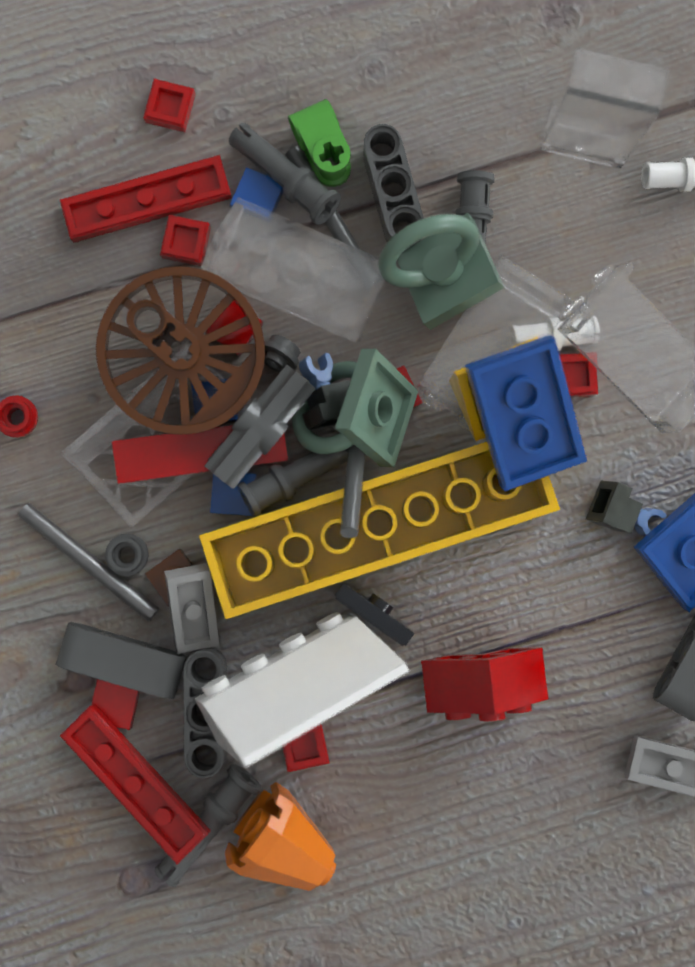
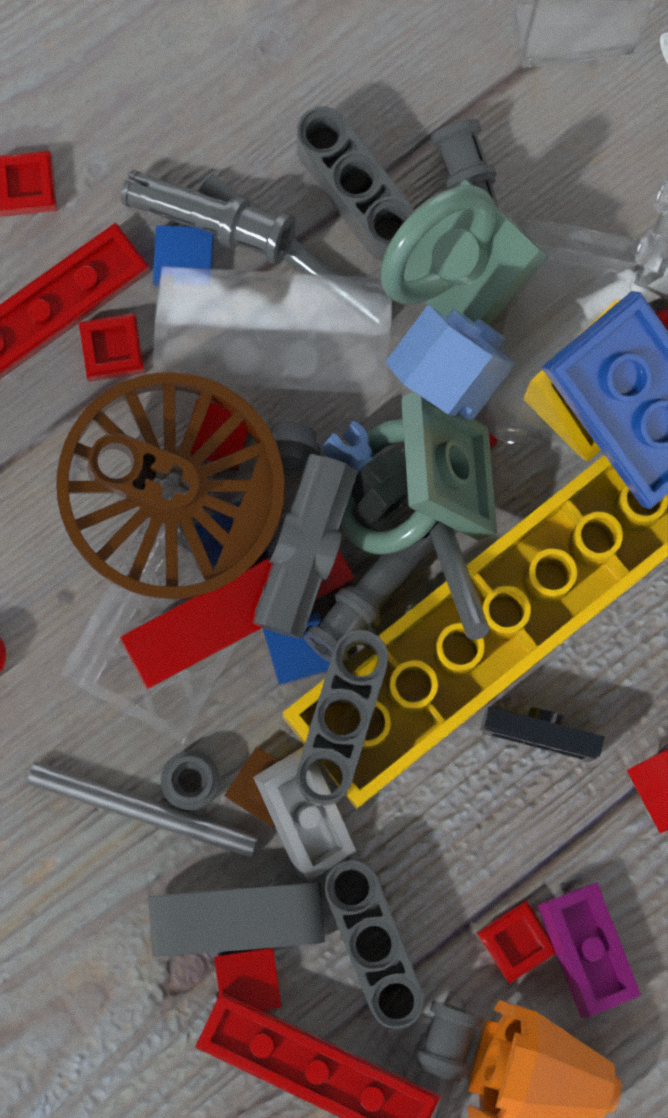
camera: 25 degrees left, 5 degrees down
white slope [194,612,409,767] -> none
bright green piece [288,99,351,187] -> none
none -> dark grey beam [297,630,388,806]
none -> medium blue brick [385,304,516,420]
none -> magenta plate [537,882,641,1018]

